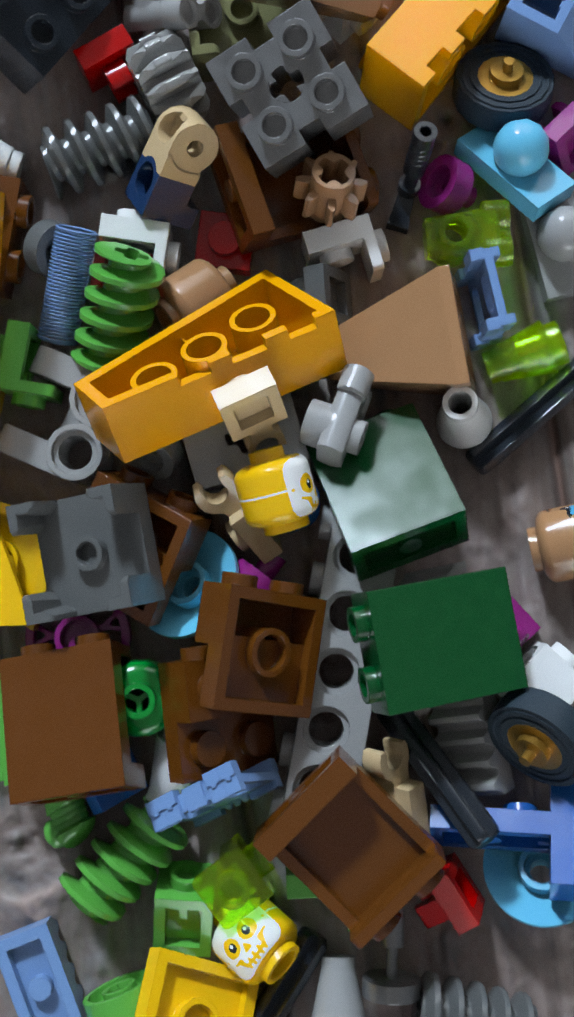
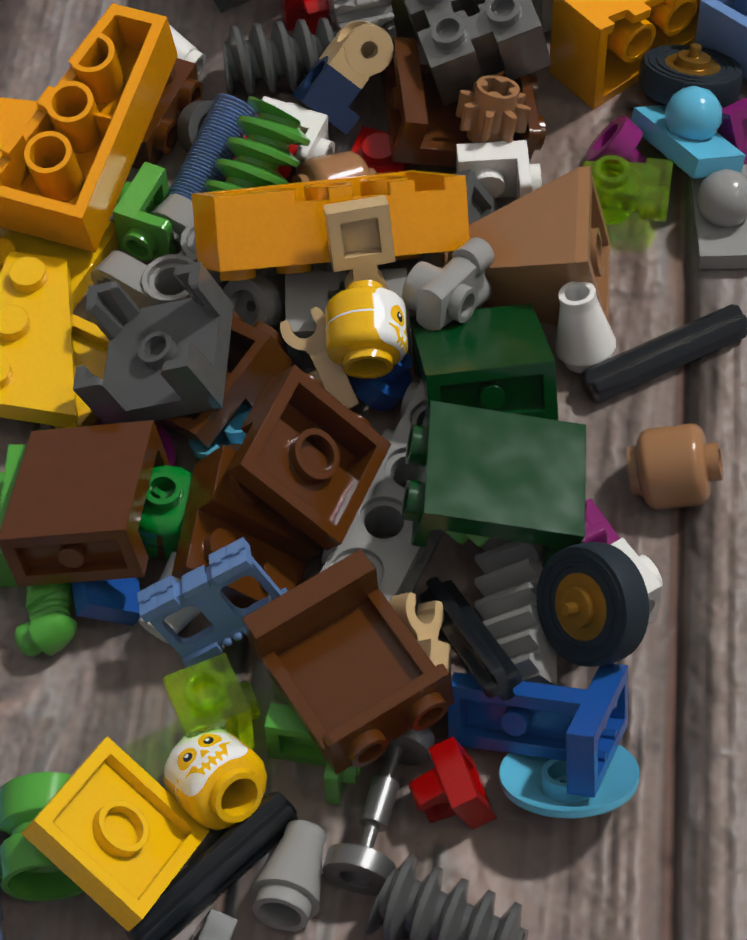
camera: 20 degrees right, 30 degrees down
bright green piece [58,795,189,926] -> none
bright green bracket [153,860,217,958] -> none
black piece [385,121,438,234] -> none
medium blue piece [454,246,517,352] -> none
clear neon green cone [481,320,570,384] -> none

